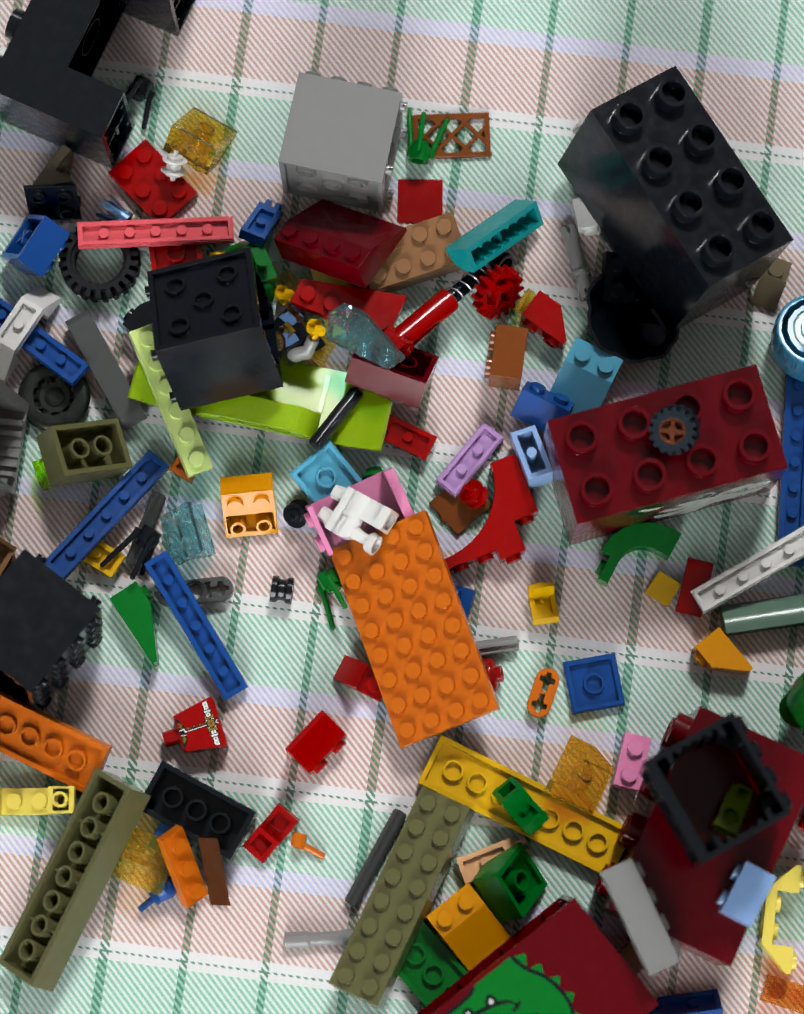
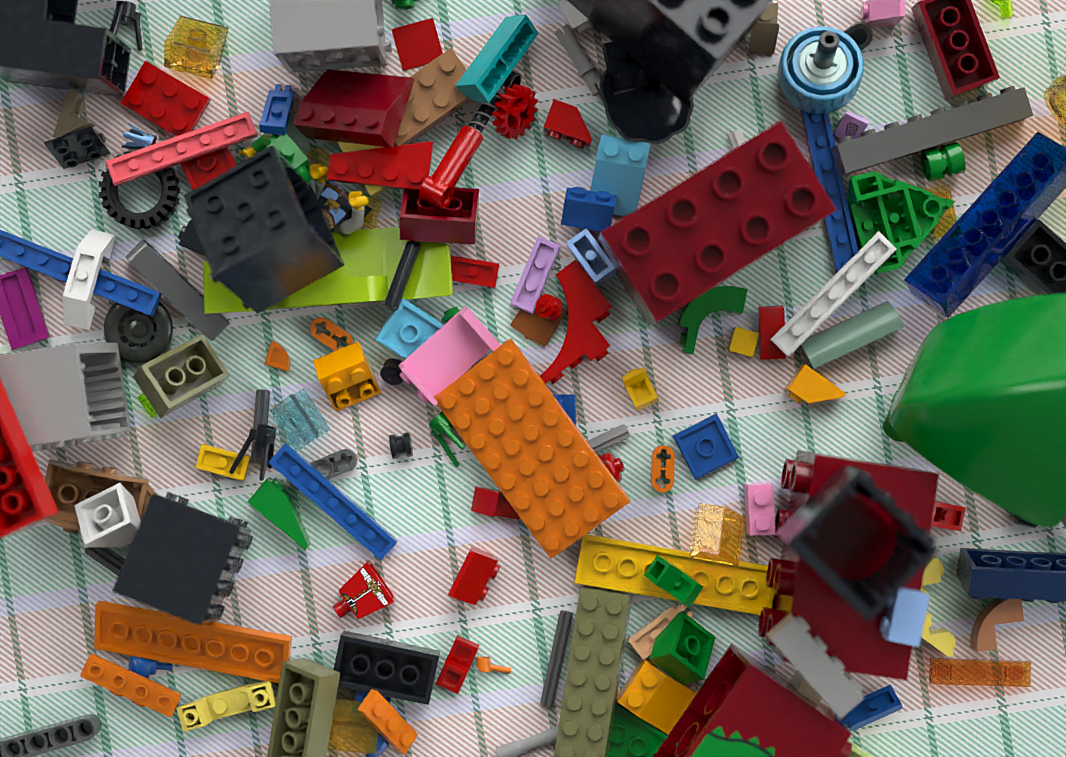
camera: 20 degrees left, 10 degrees up
blue brick [1,214,70,277] -> none
blue plate [45,450,169,580] -> none
yellowish green plate [128,324,213,478] -> none
white wheel [161,150,188,181] -> none
reddish brown sticker [198,837,230,906] -> none
white hips [317,485,400,555] -> none
clear light blue slope [326,303,405,369] -> none
dark orange brick [484,324,528,391] -> none
clear yellow tile [514,288,536,314] -> none
black wheel [648,404,700,455] -> none
leg [709,780,753,838] -> none
none -> orange beam [310,317,354,351]

